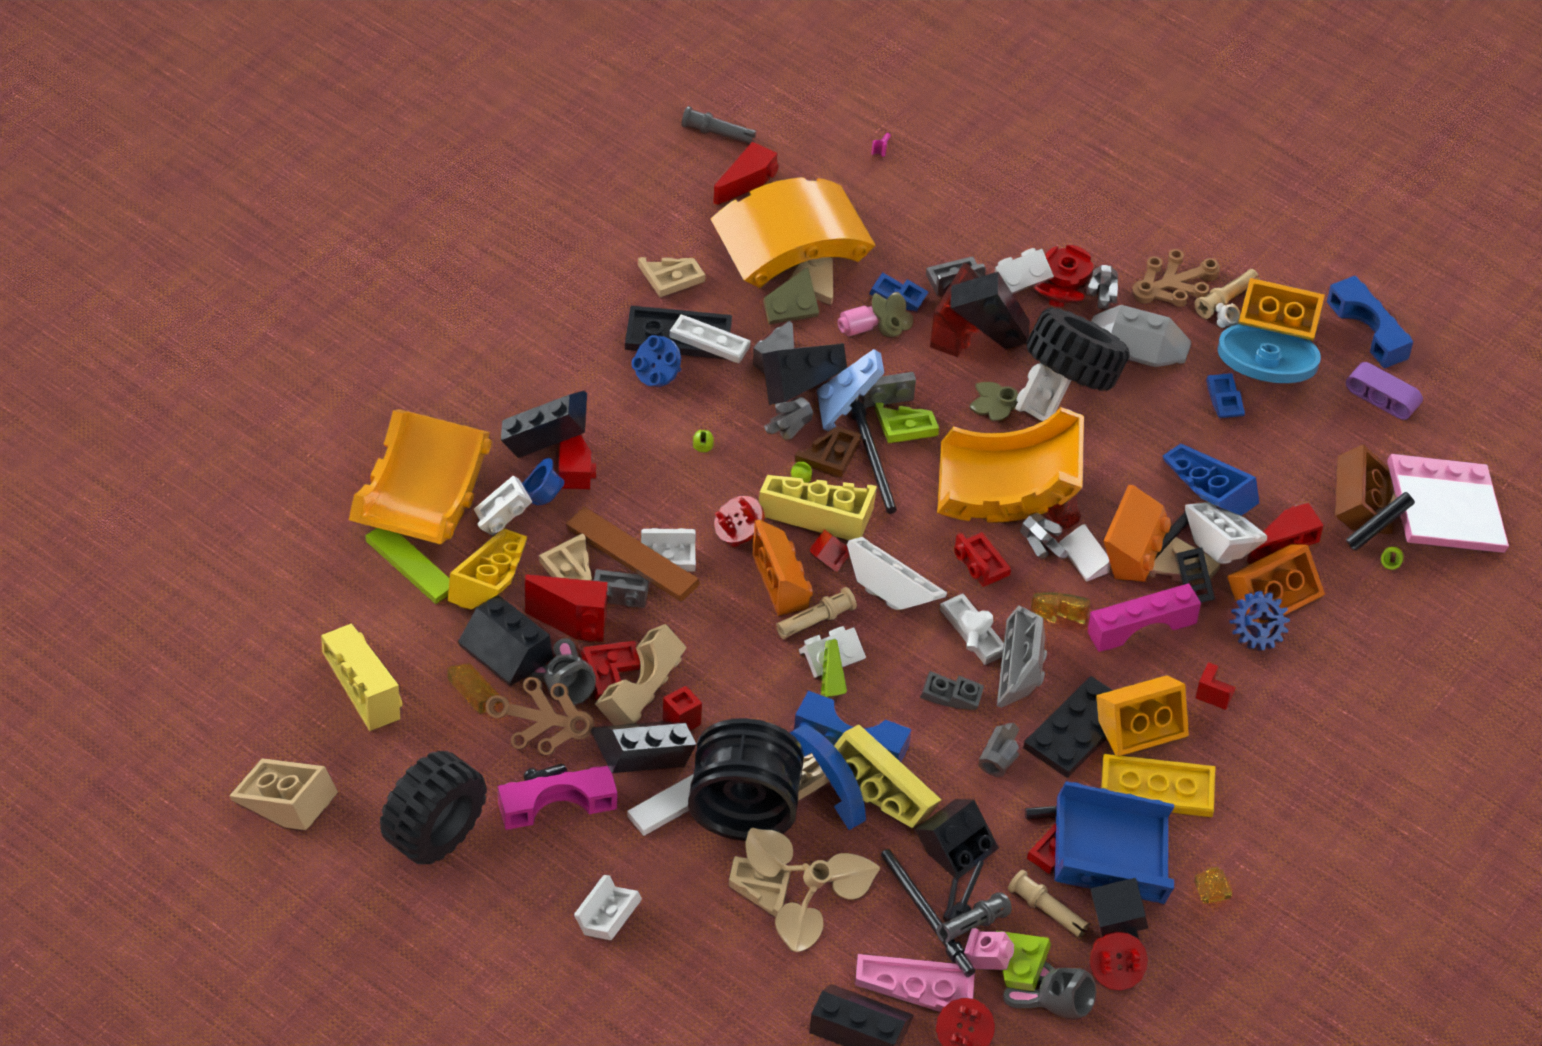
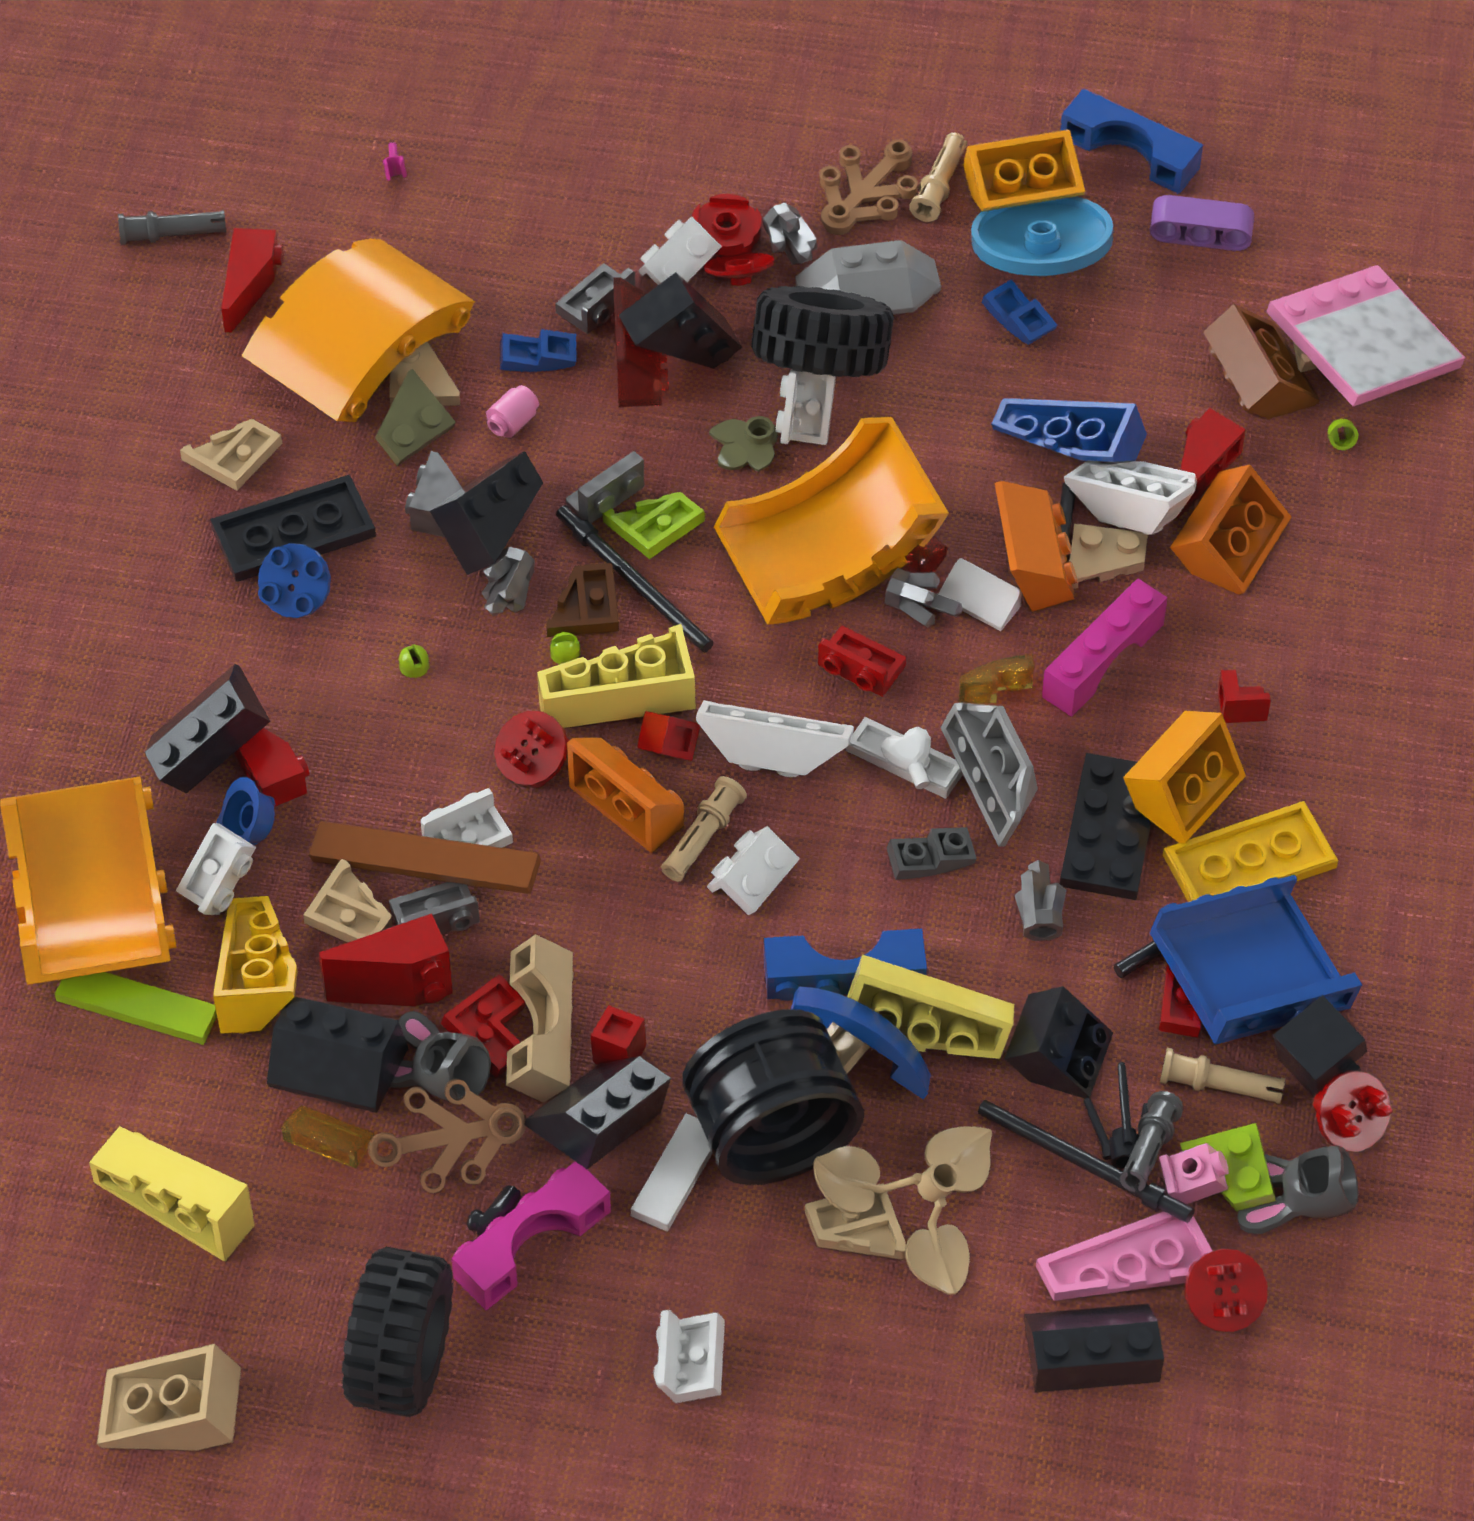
camera: 25 degrees left, 5 degrees up
white tile [670,314,751,363] -> none
light blue wing [817,349,884,432] -> none
lime slope [821,639,847,697] -> none
olive plate [872,292,913,337] -> none
black slope [1175,547,1215,603] -> none
clear yellow tile [1194,867,1232,904] -> none
white plate [1216,303,1240,328] -> none
blue gear [1230,591,1290,651] -> none
black axle [1346,491,1415,551] -> none

